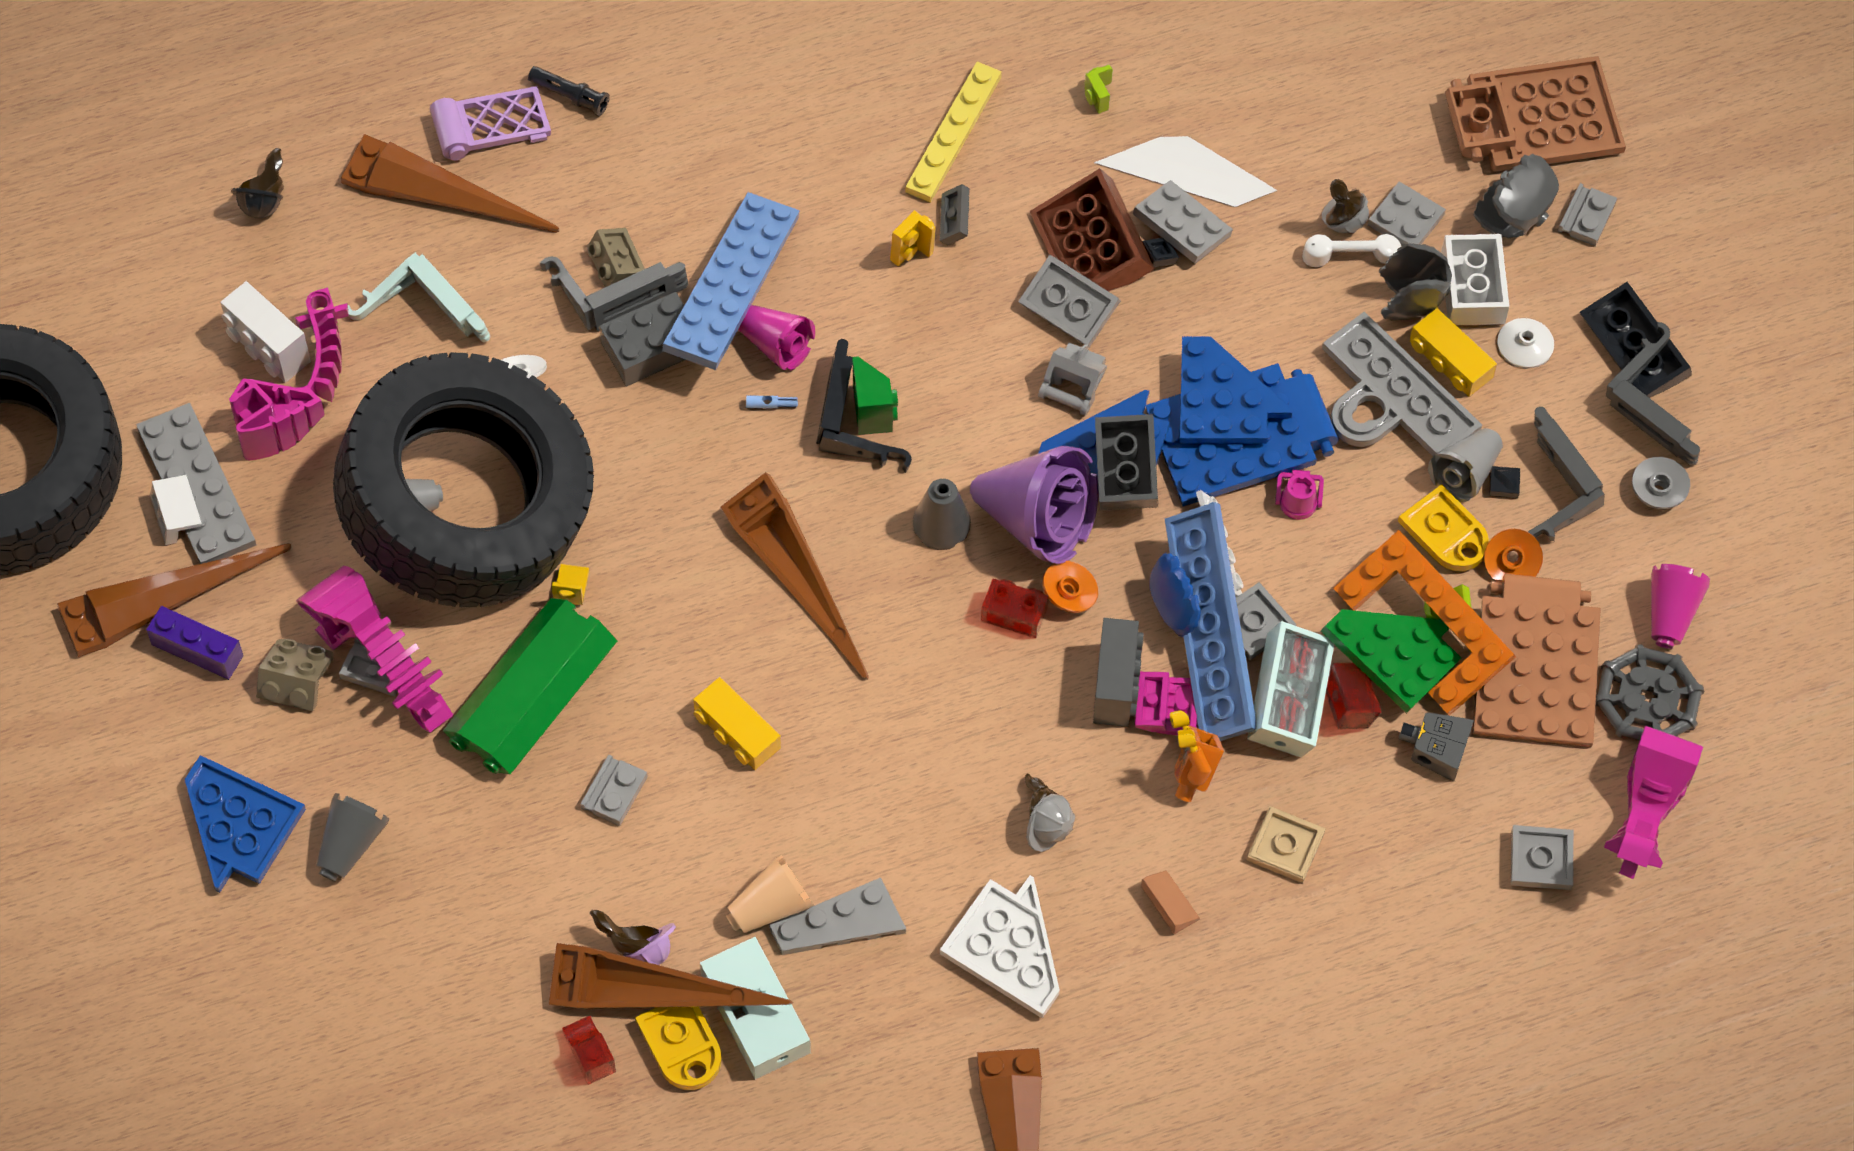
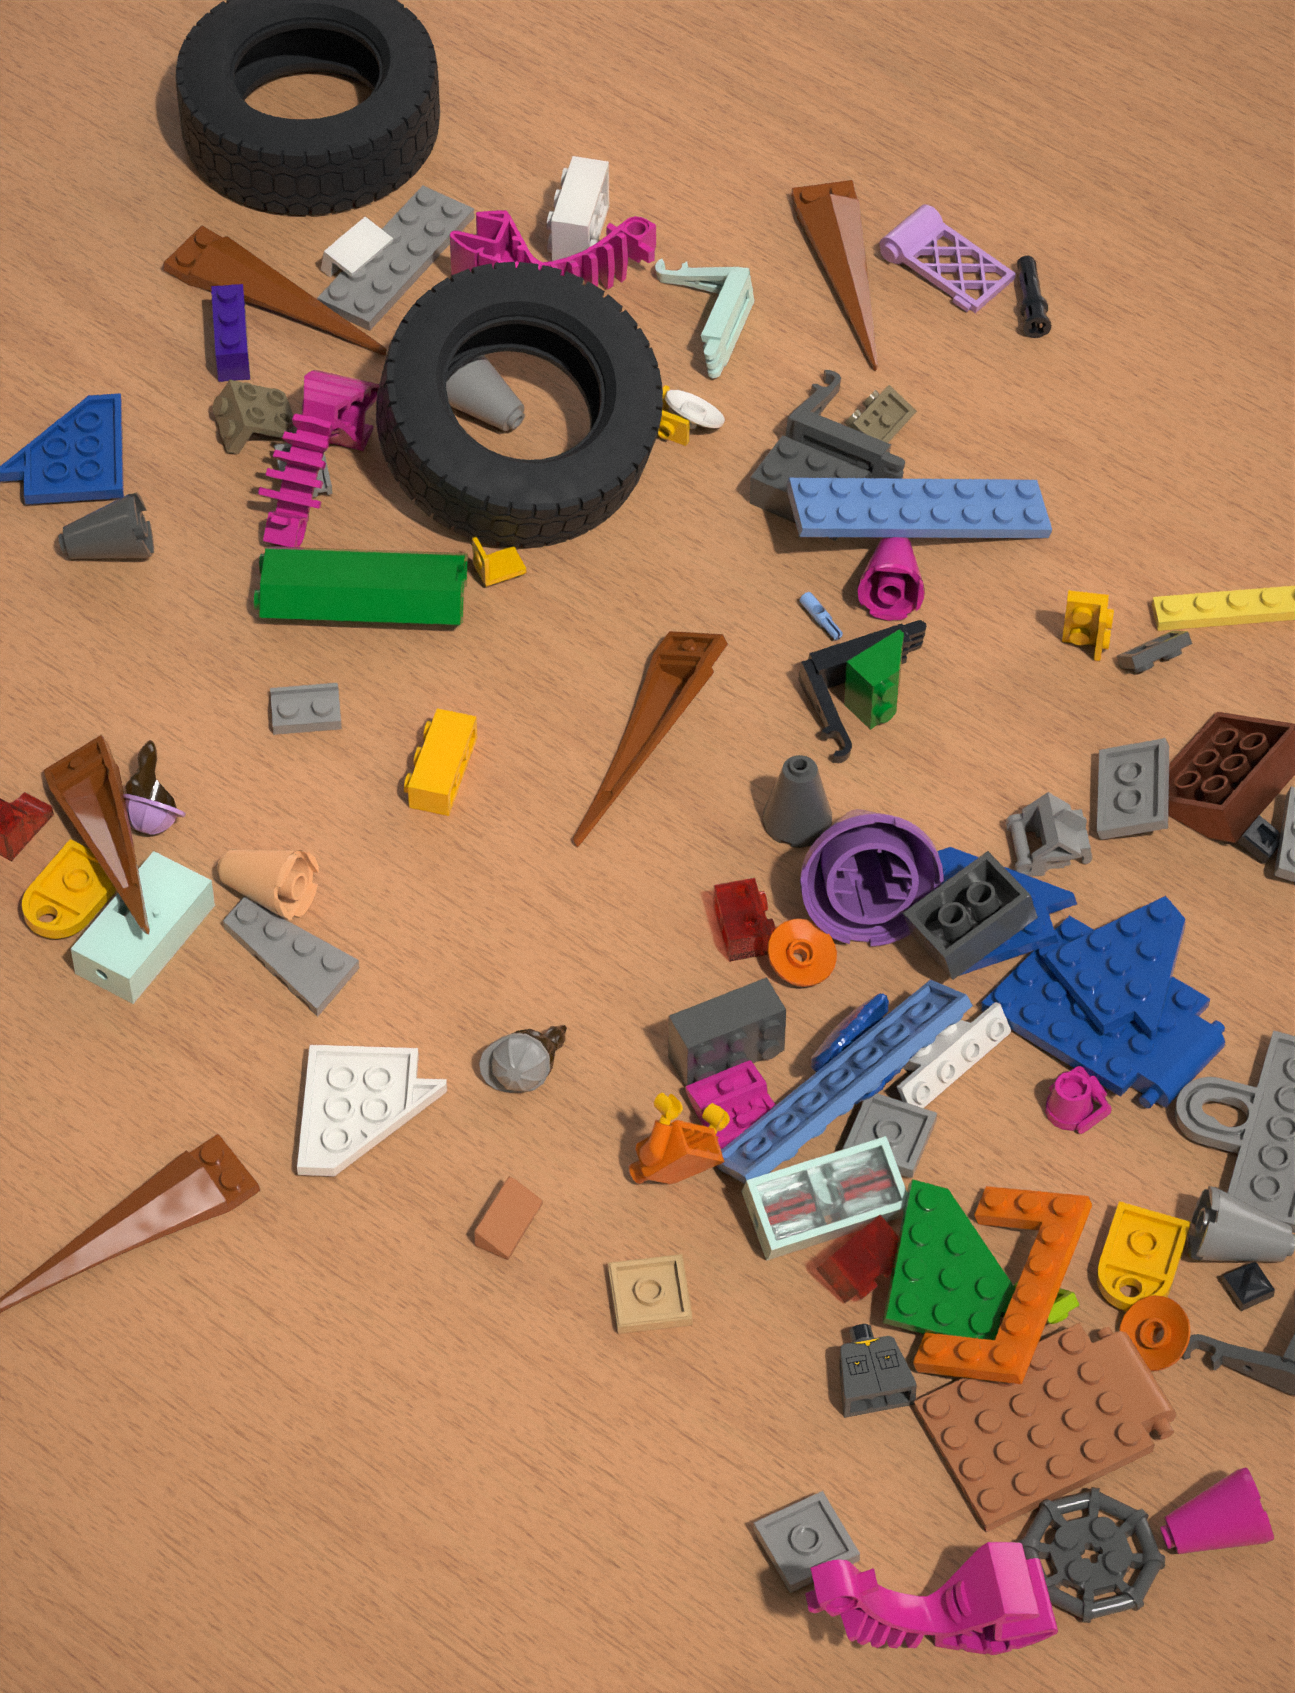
camera: 60 degrees right, 10 degrees down
piece [231,148,284,218] -> none

